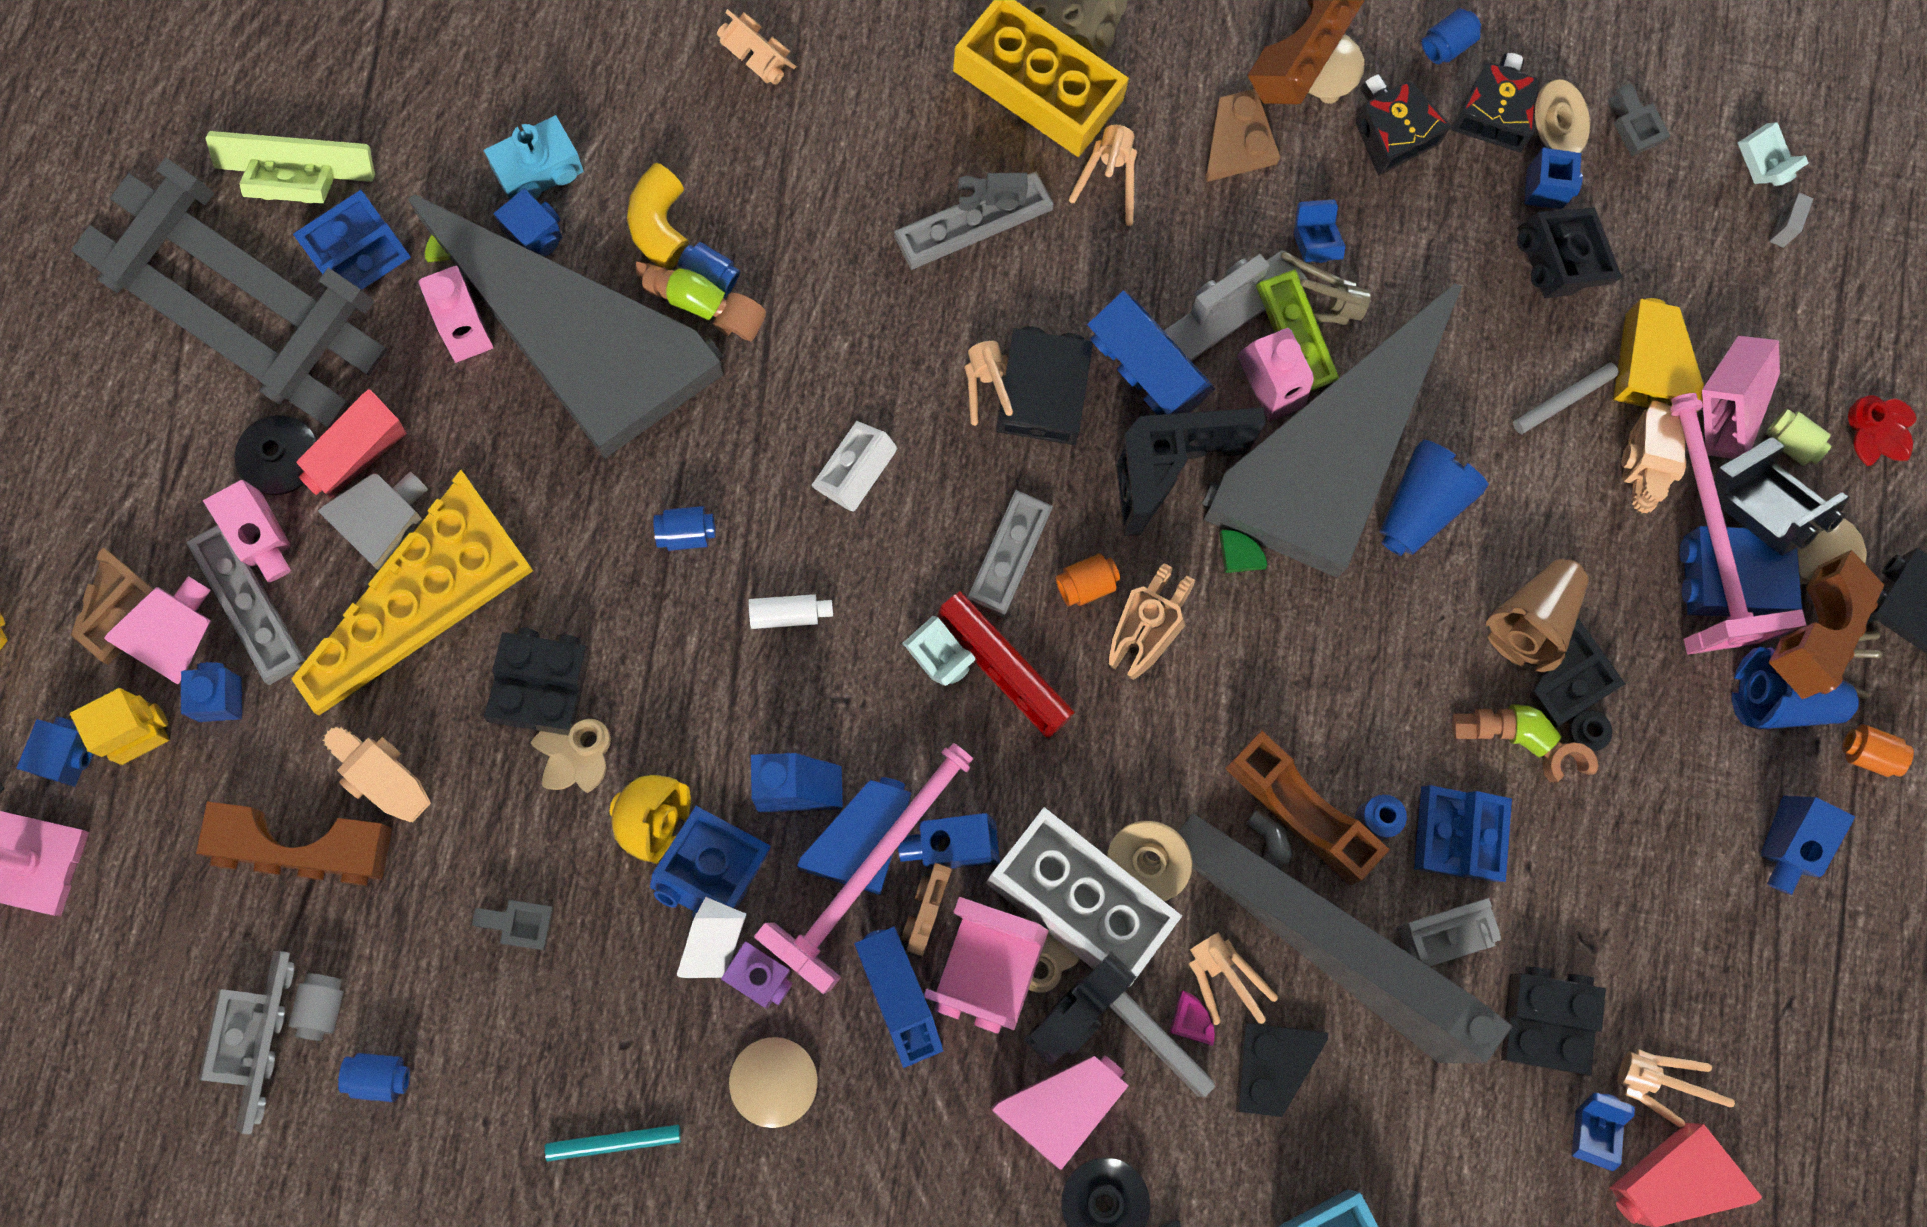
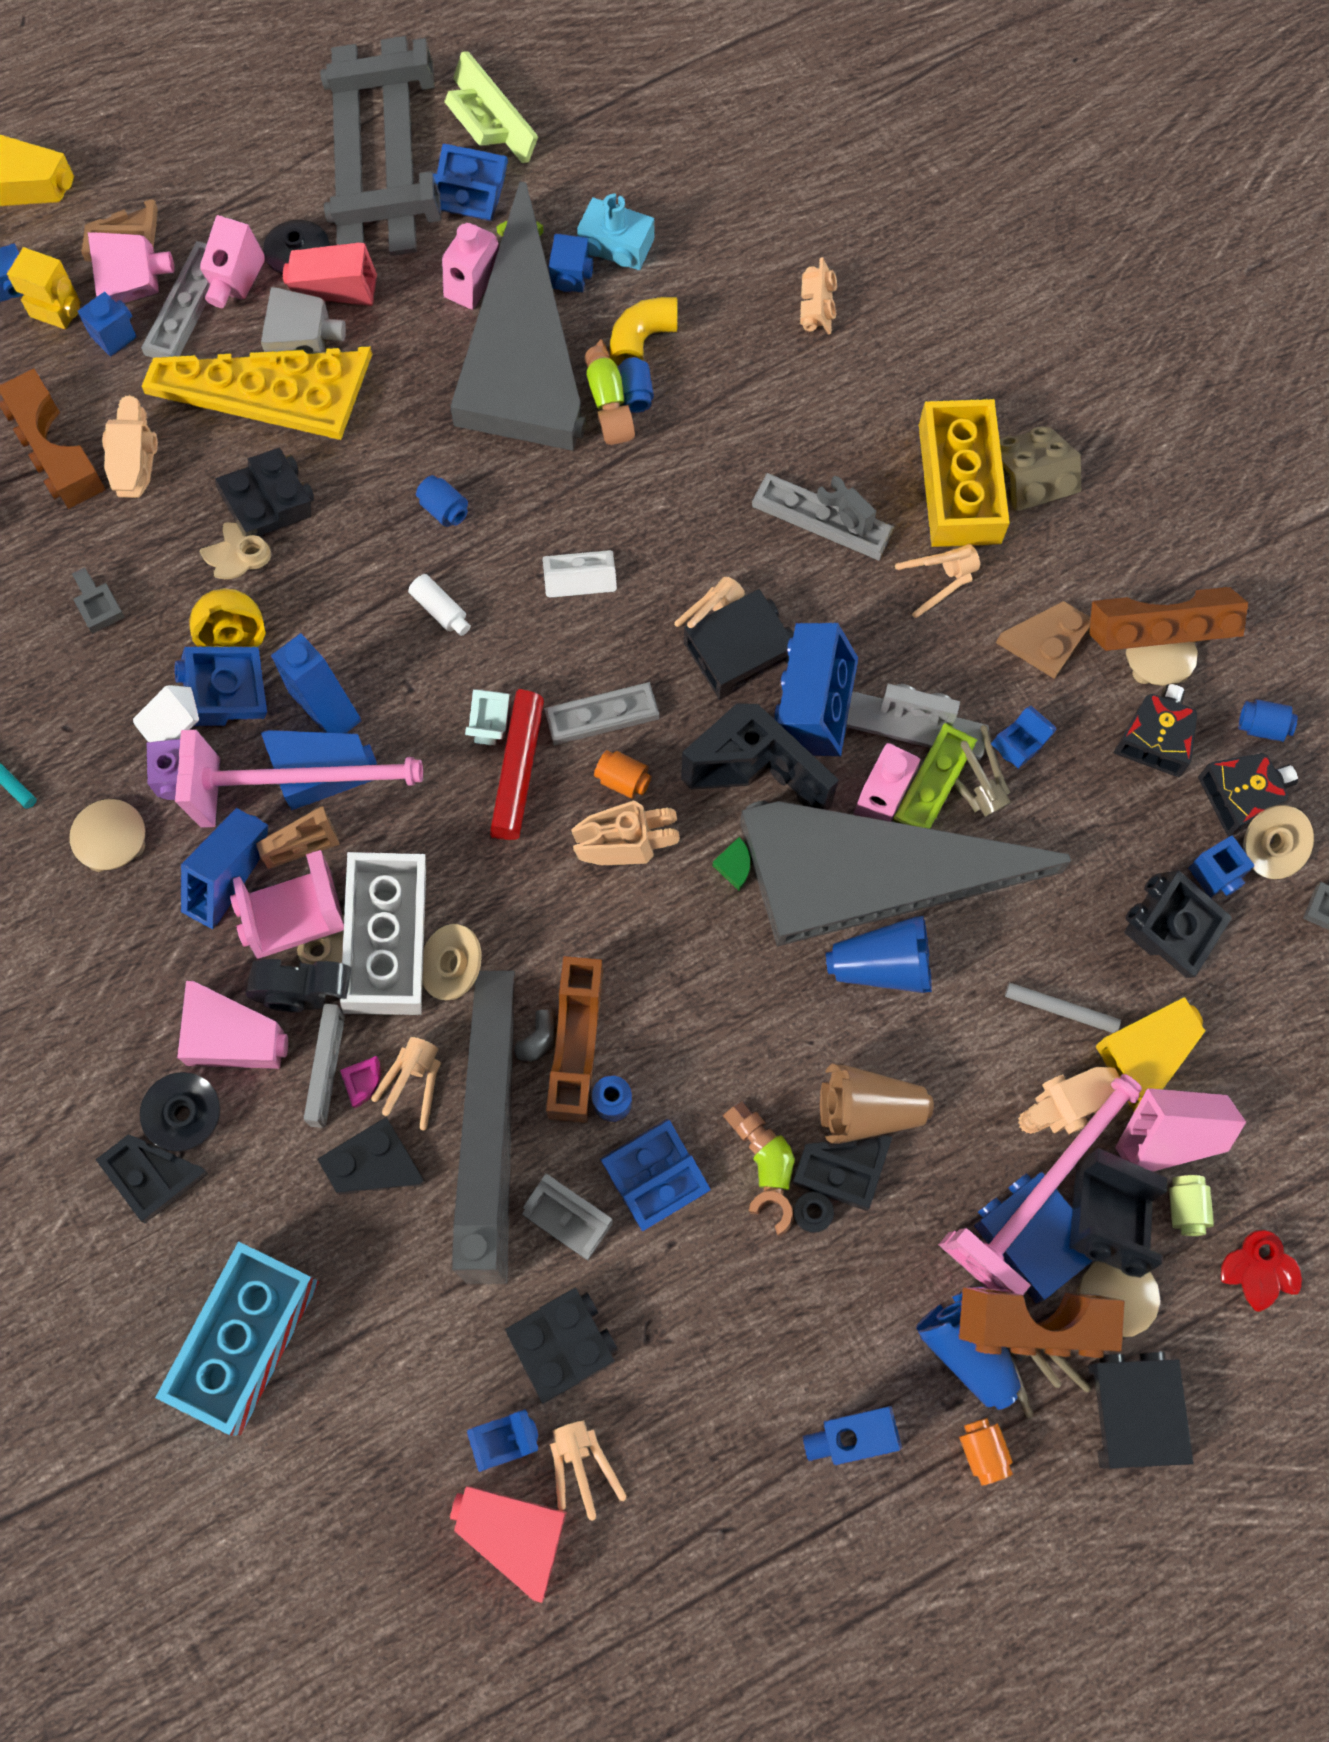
camera: 60 degrees right, 5 degrees down
blue torso [898,813,1000,870] -> none

